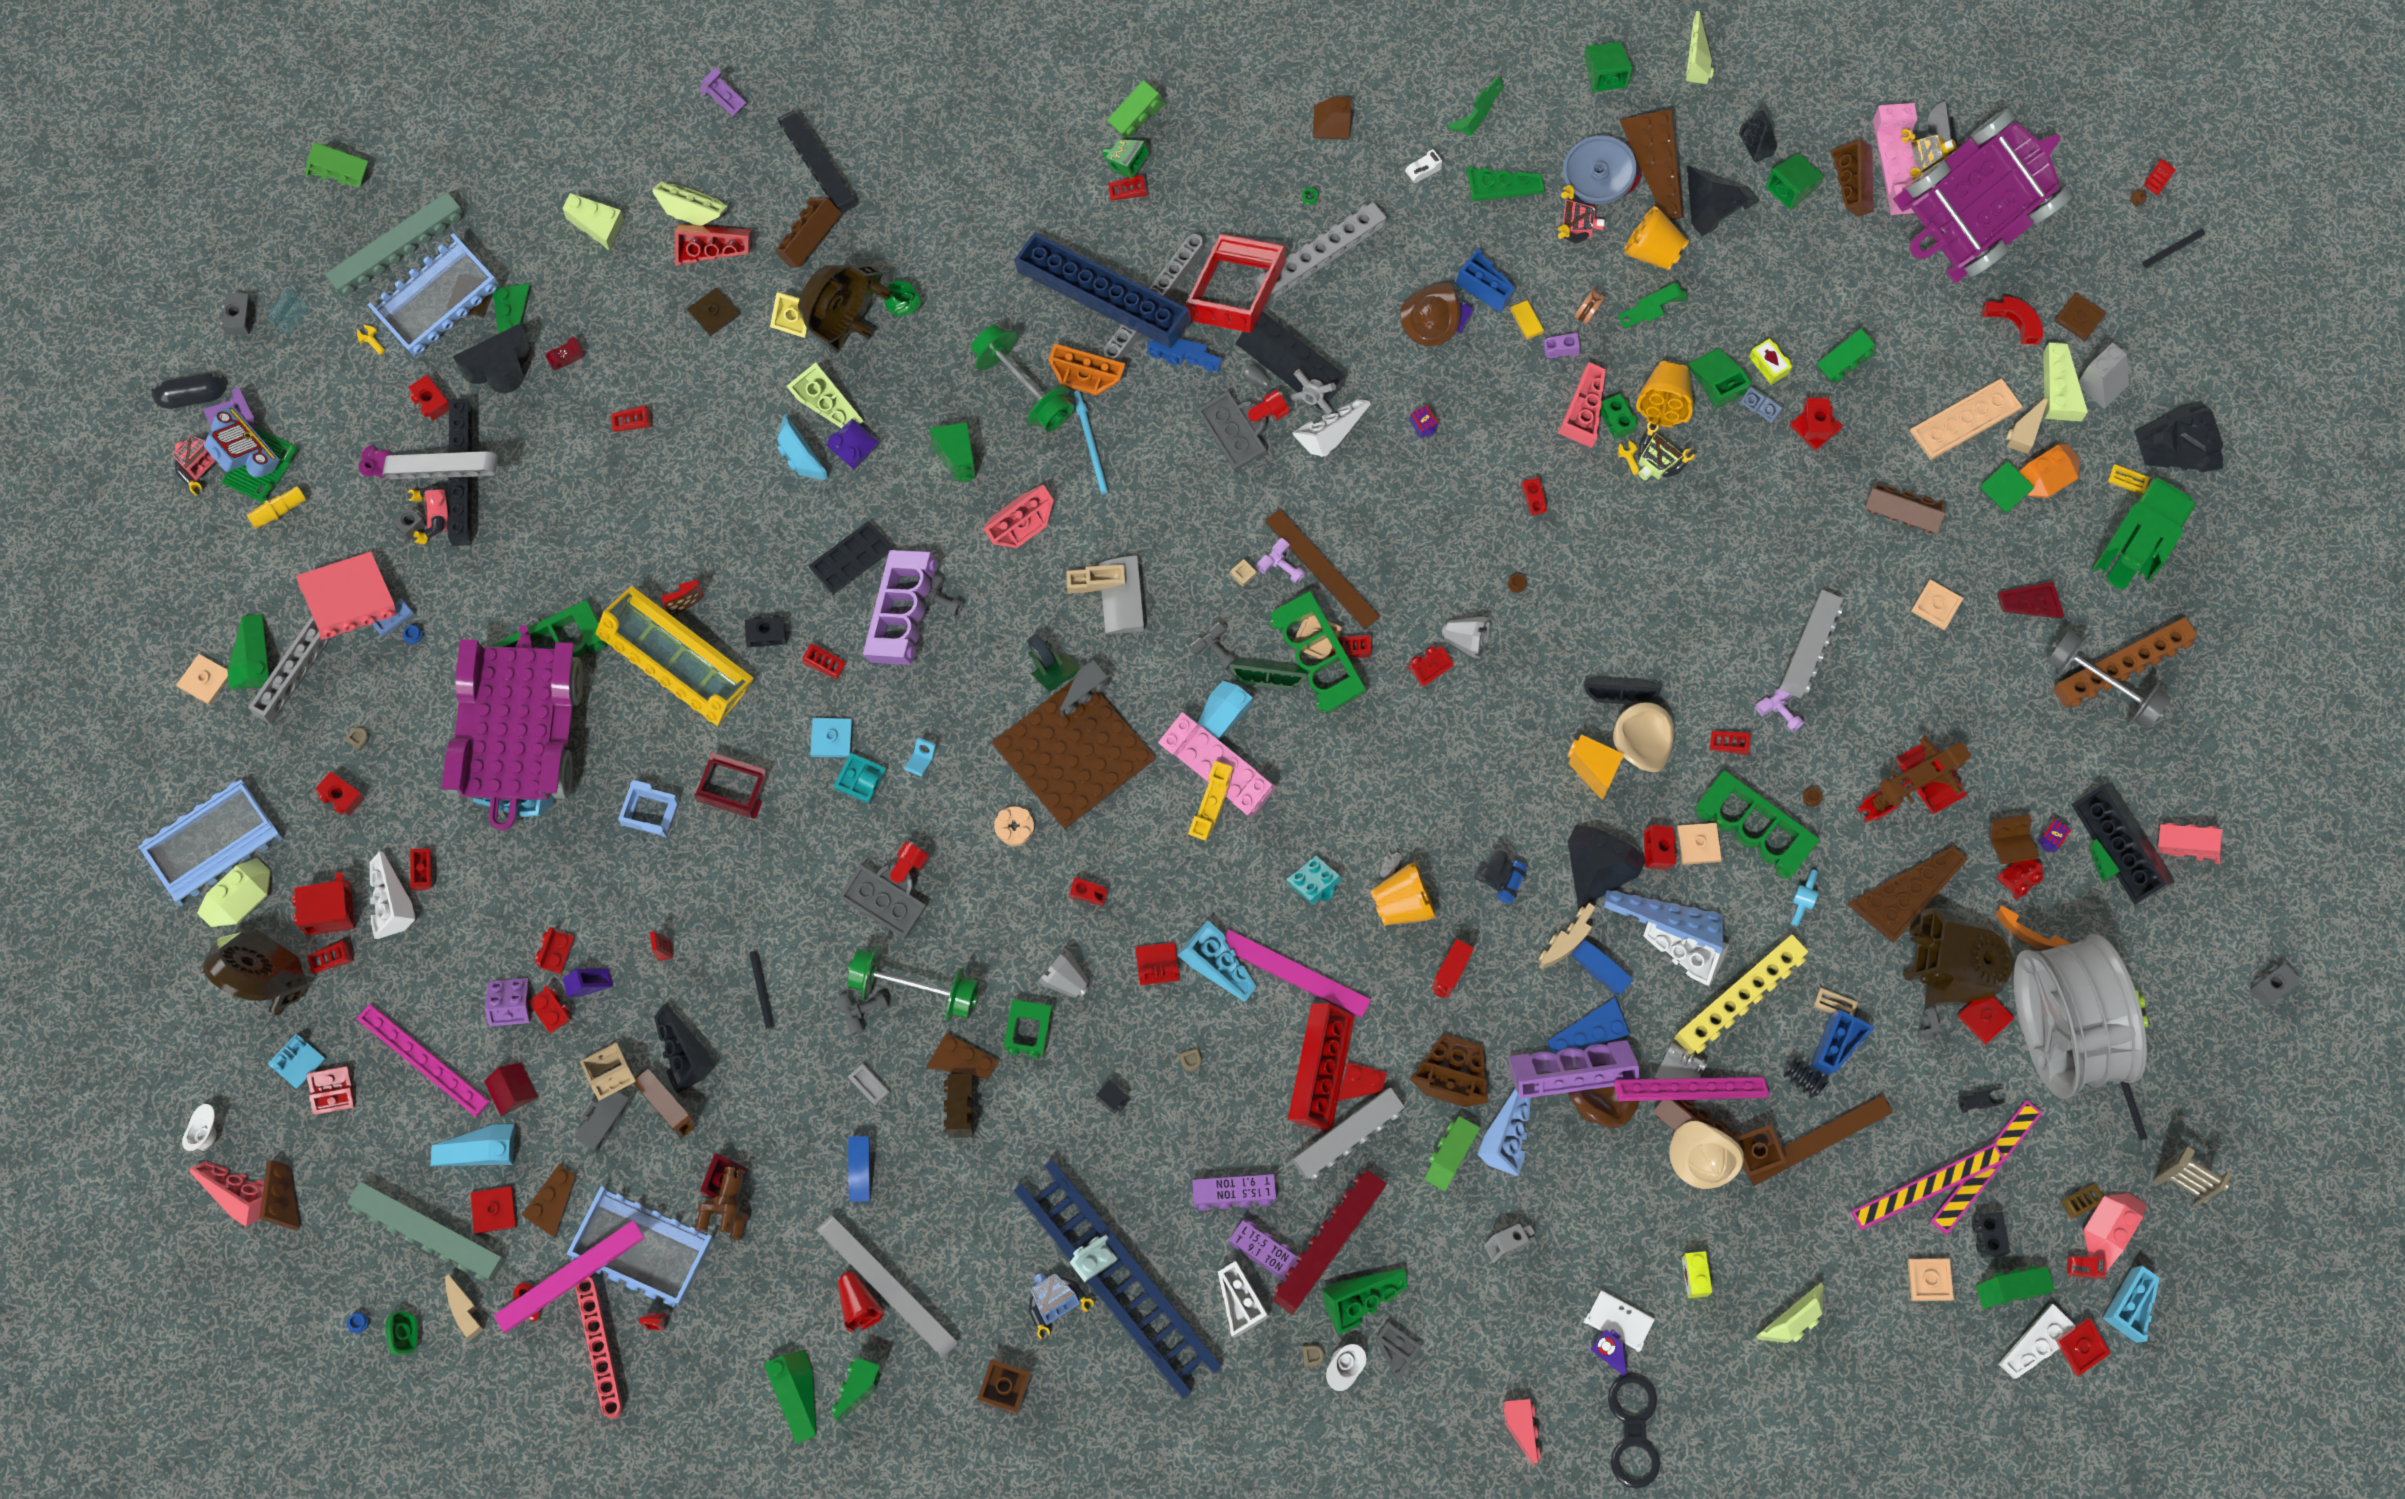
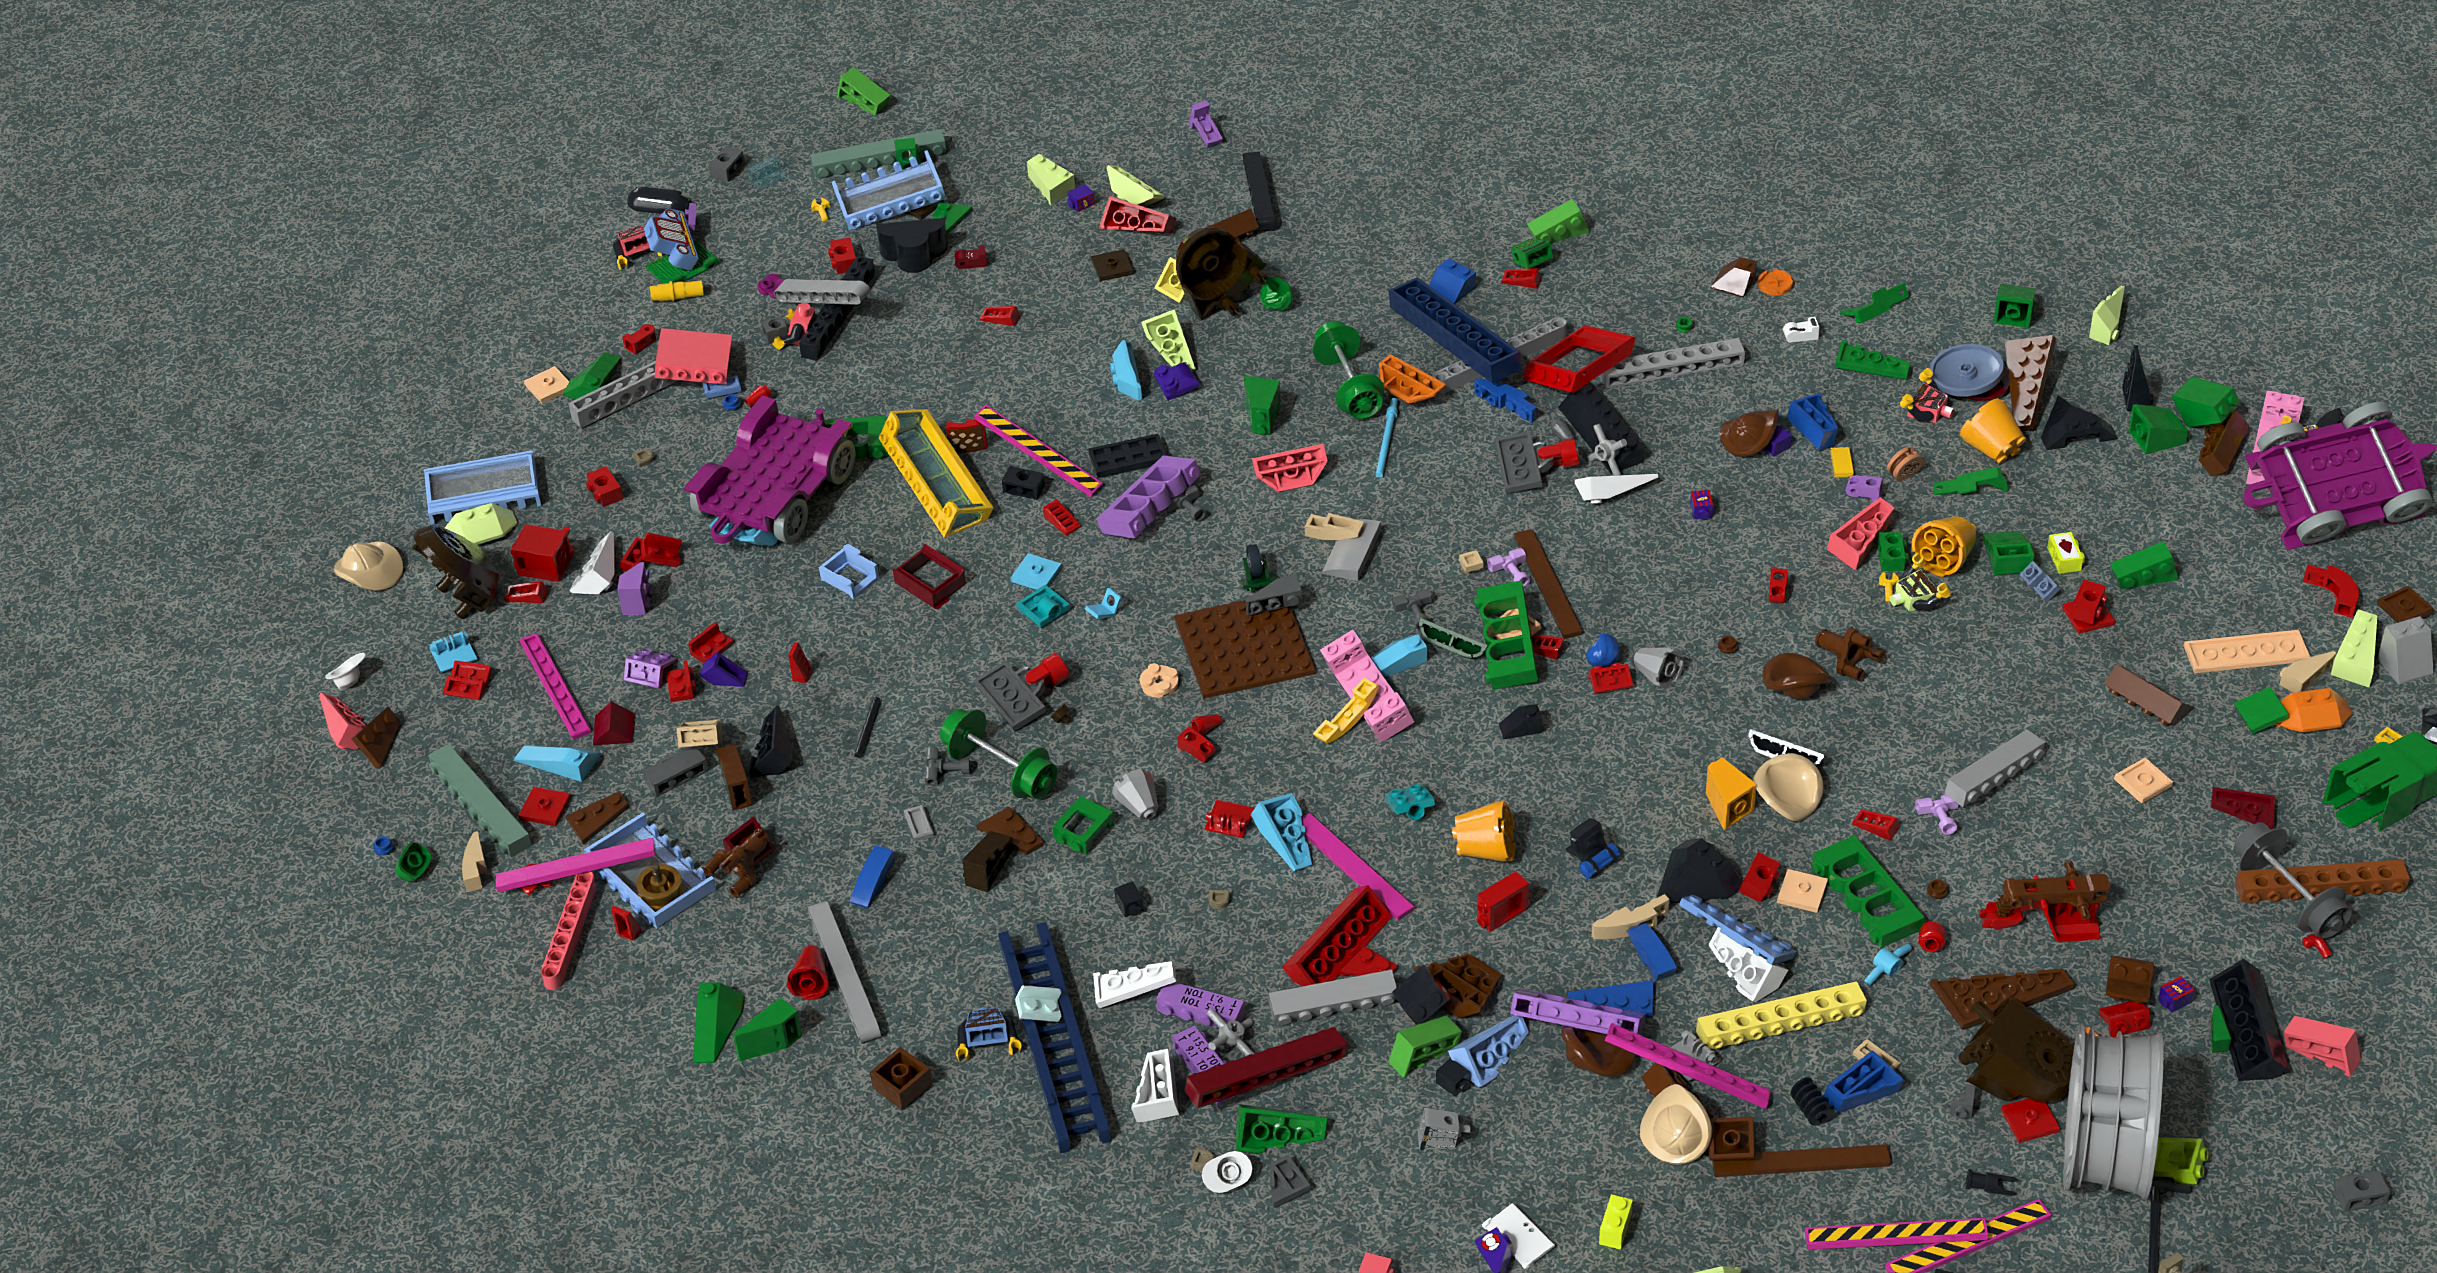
camera: 30 degrees right, 25 degrees down
none -> tan piece [334,542,403,591]
none -> medium lavender slope [617,562,652,615]
none -> red leg [622,324,656,355]
none -> pearl gold wheel [636,860,684,912]
none -> red bracket [640,533,682,567]
none -> red cone [744,384,772,408]
none -> green brick [894,138,921,170]
none -> tile [974,404,1103,497]
none -> dark brown tile [1051,703,1071,724]
none -> dark purple brick [1067,184,1095,212]
none -> white wing [1093,961,1176,1008]
none -> red cone [1191,714,1221,735]
none -> light grey bar [1207,1008,1255,1056]
none -> black slope [1392,964,1452,1025]
none -> blue slope [1429,258,1476,304]
none -> black brick [1436,1059,1470,1097]
none -> black slope [1499,704,1542,740]
none -> blue hair [1586,633,1620,668]
none -> orange tile [1758,269,1793,296]
none -> reddish brown piece [1762,653,1832,700]
none -> reddish brown wheel [1815,628,1886,681]
none -> red head [1918,921,1946,952]
none -> green slope [2171,377,2241,427]
none -> red arm [2302,934,2332,959]

